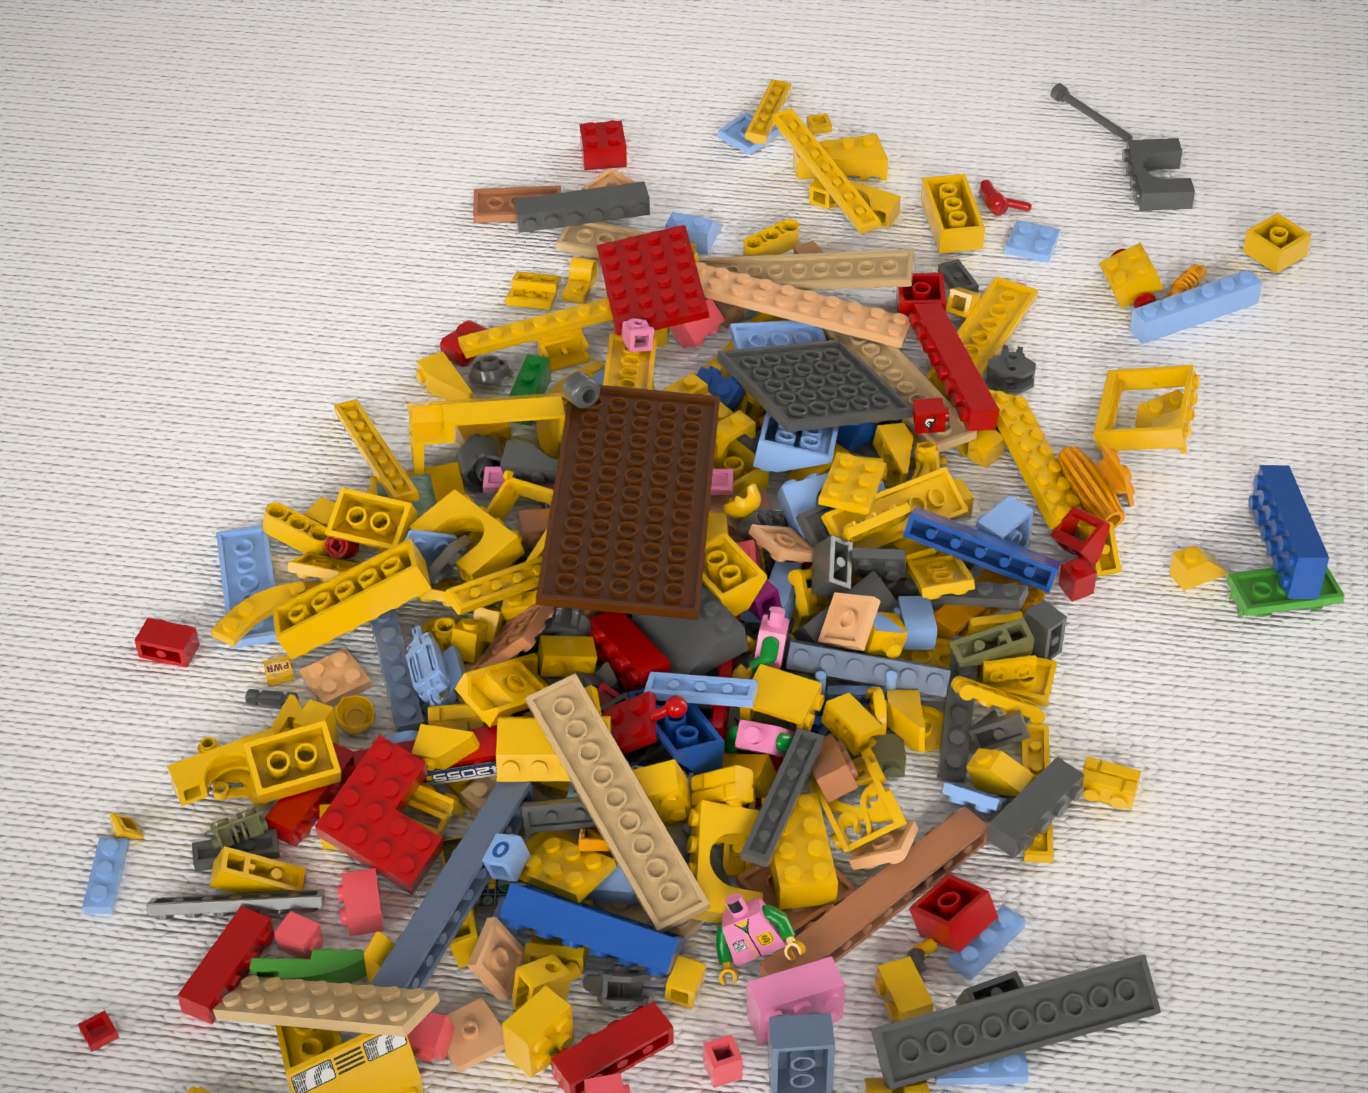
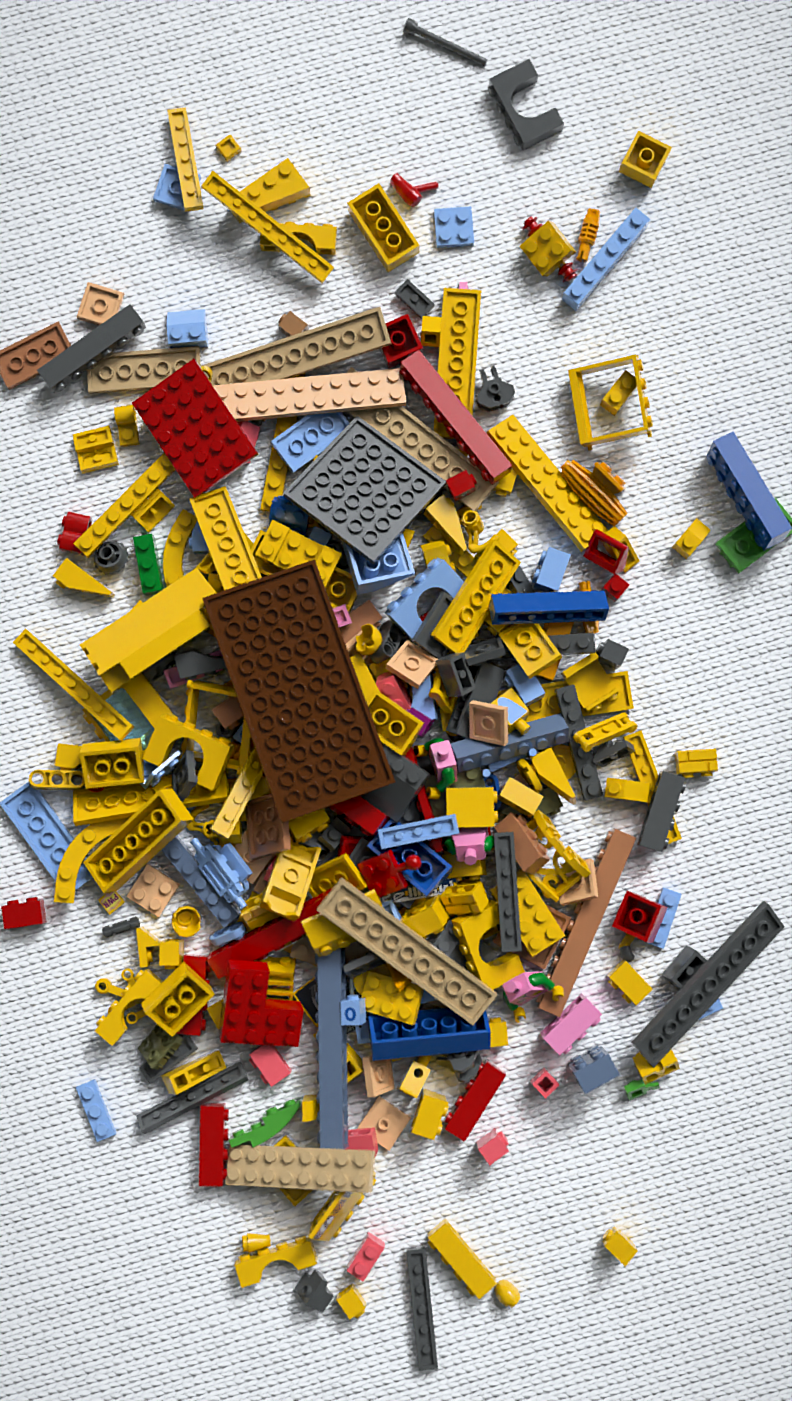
camera: 25 degrees left, 40 degrees up
red plate [77,1010,119,1052] -> none
yellow slope [110,812,144,840] -> none
coral brick [274,911,323,960] -> none
yellow slope [411,724,480,771] -> none
dark grey head [563,372,600,409] -> none
red brick [579,120,627,171] -> none
bright pink brick [621,318,654,352] -> none
yellow beam [743,219,799,256] -> none
yellow plate [818,452,886,515] -> none
yellow plate [838,503,912,543] -> none
light blue plate [942,782,1007,814] -> none
olive slope [949,617,1035,667] -> none

